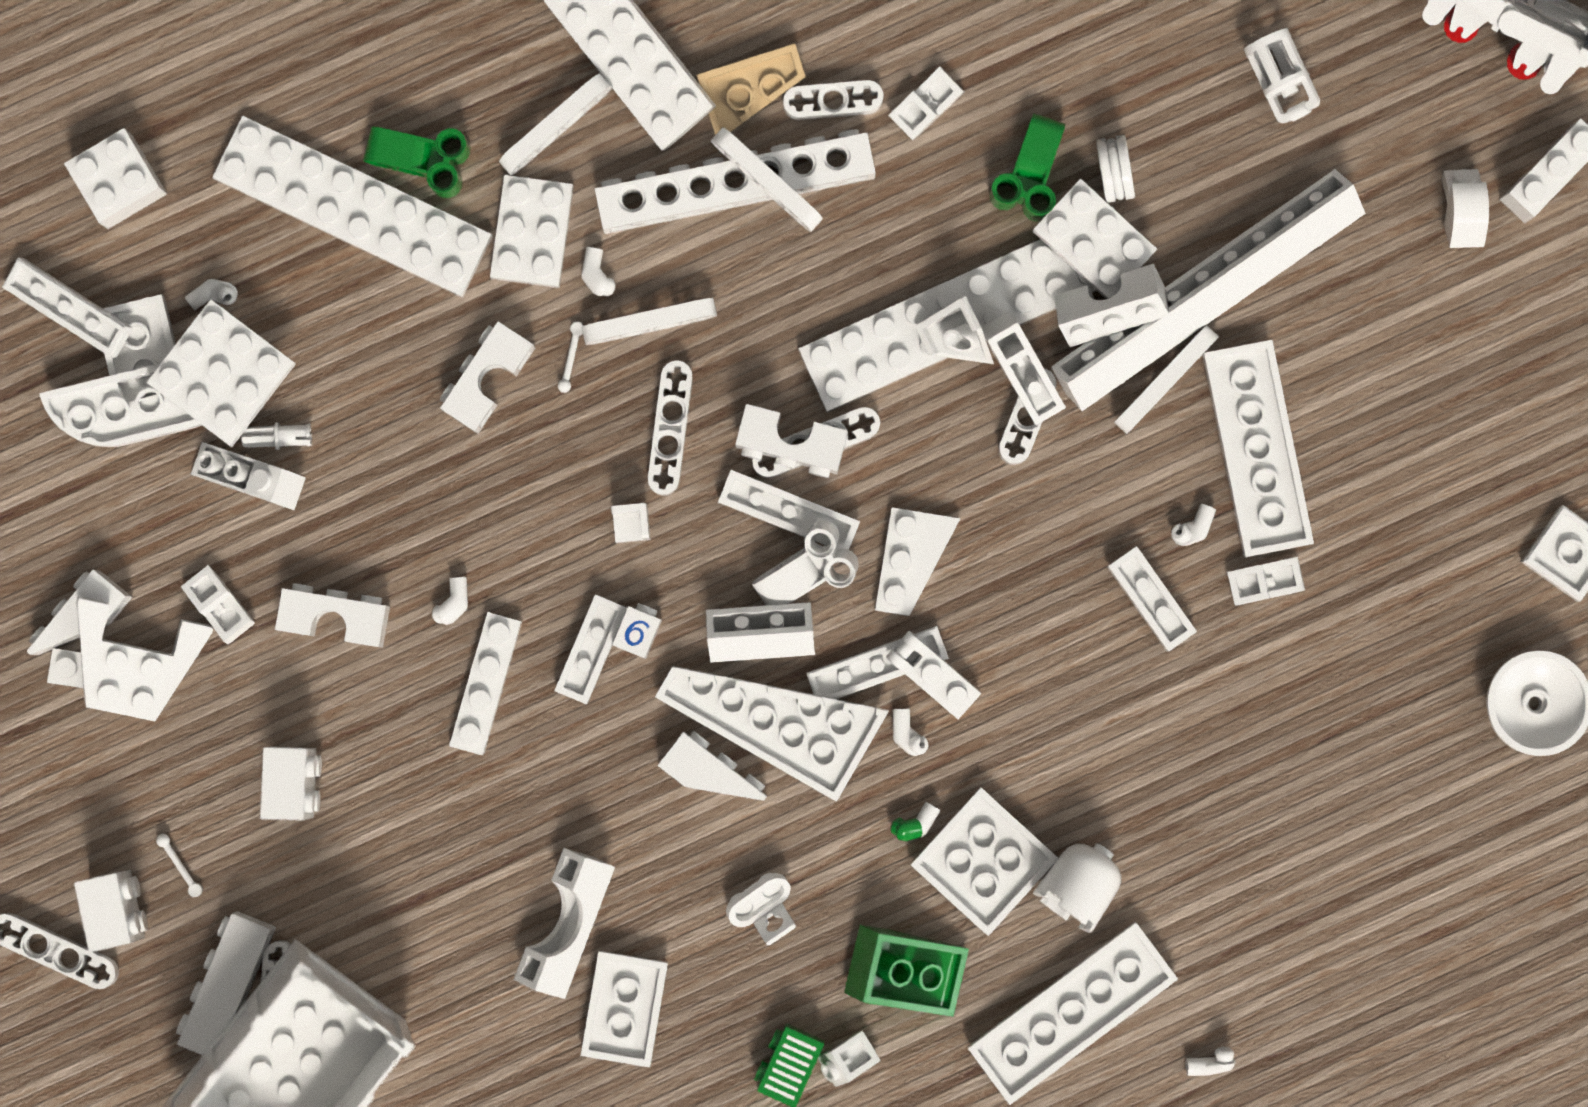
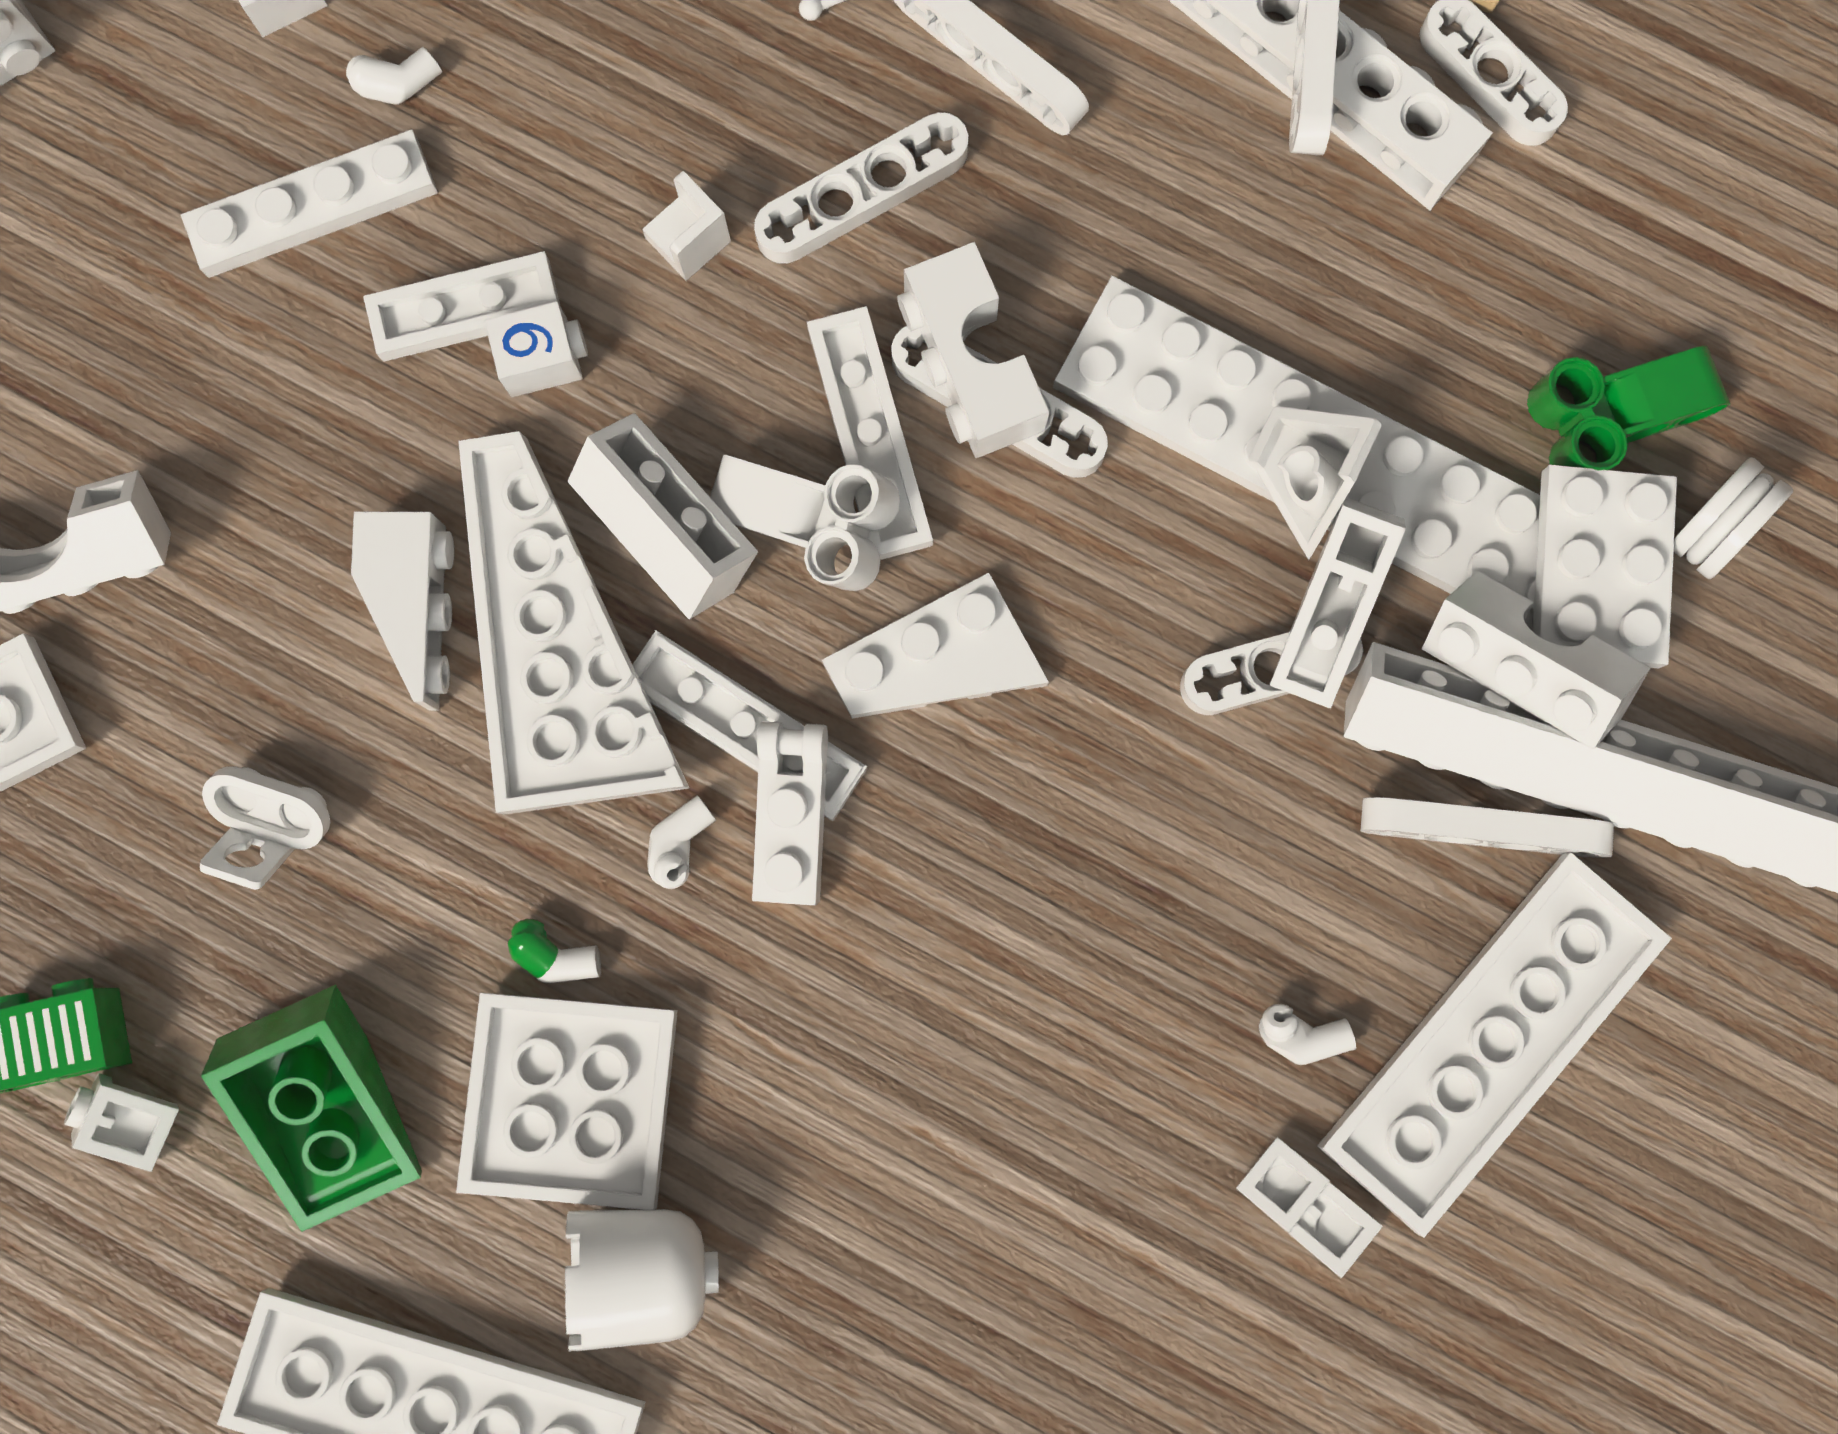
camera: 55 degrees right, 5 degrees down
white slope [889,67,965,140] -> none
white plate [1107,546,1197,652] -> none

